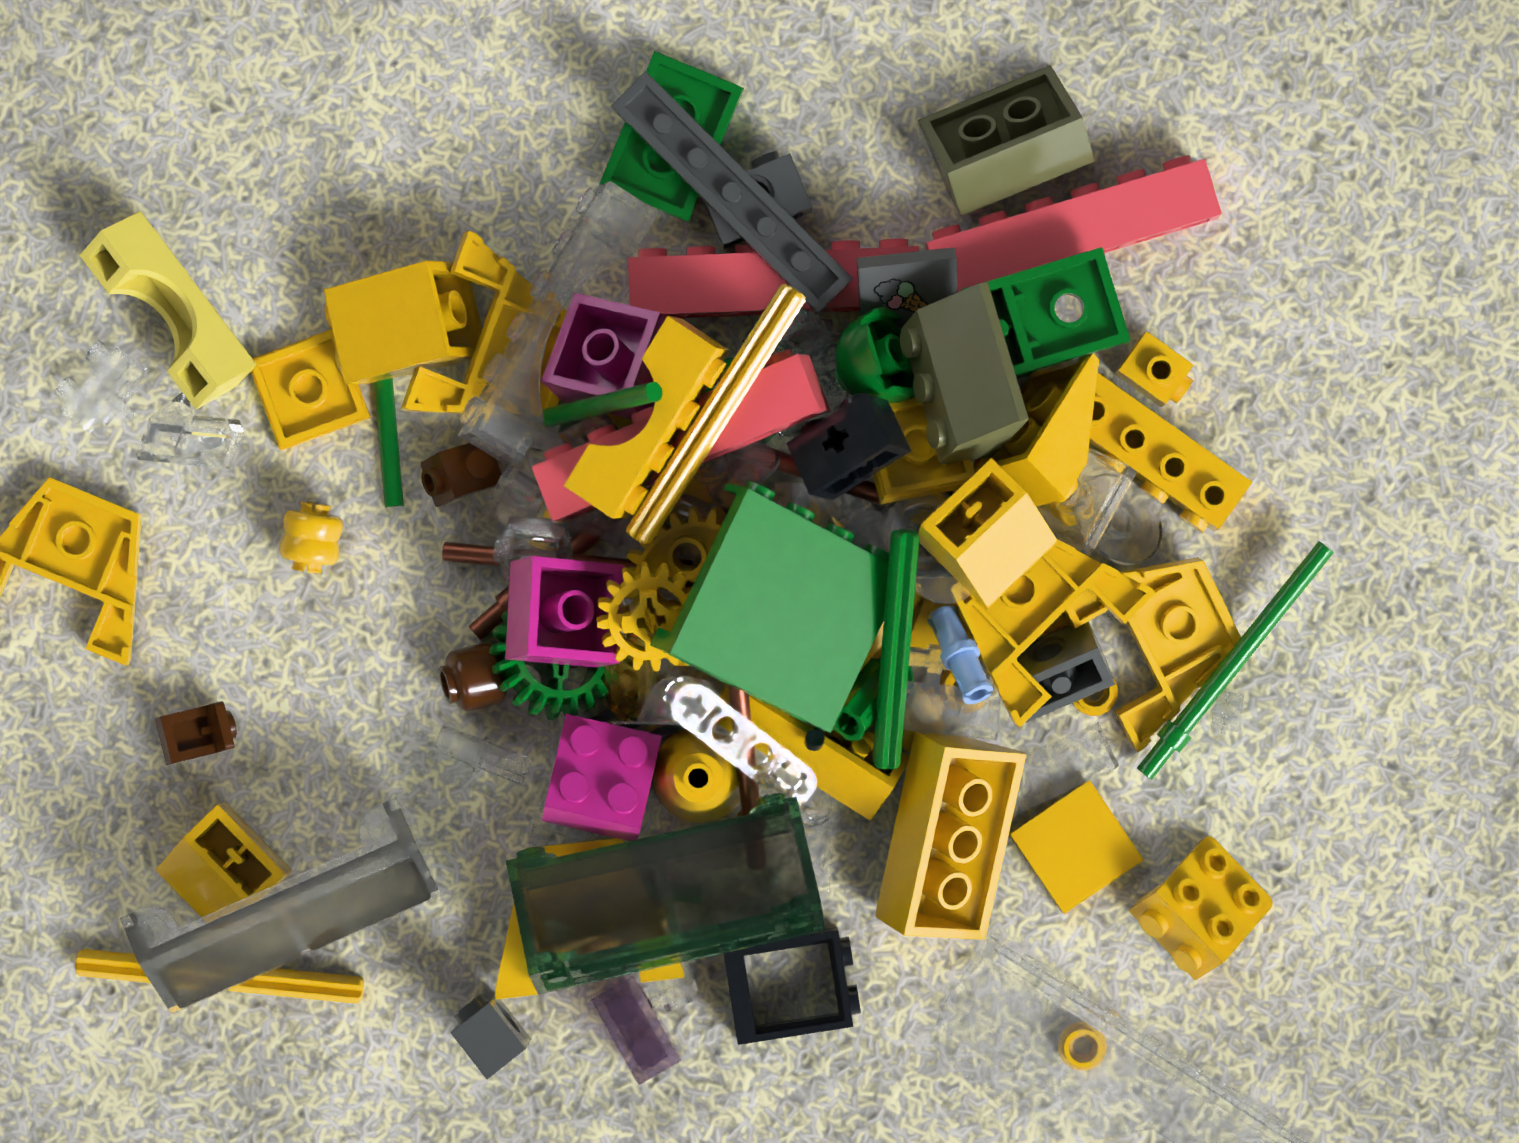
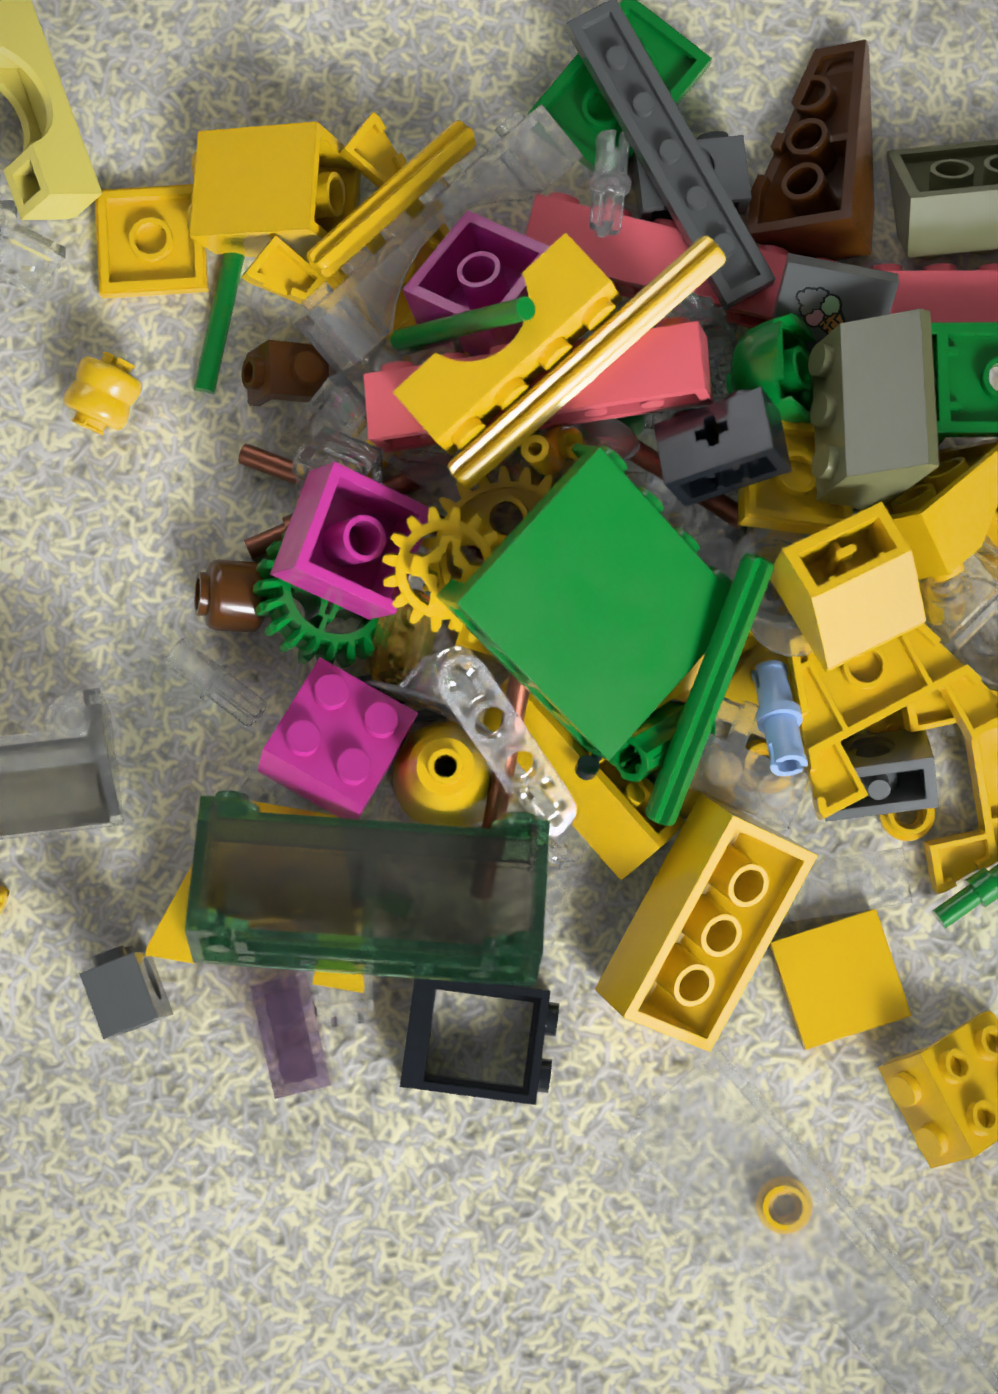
camera: 15 degrees right, 5 degrees down
none -> yellow axle [306,120,477,278]
none -> yellow arm [521,426,583,475]
none -> clear axle [587,130,631,238]
none -> reddish brown wedge [747,39,875,261]

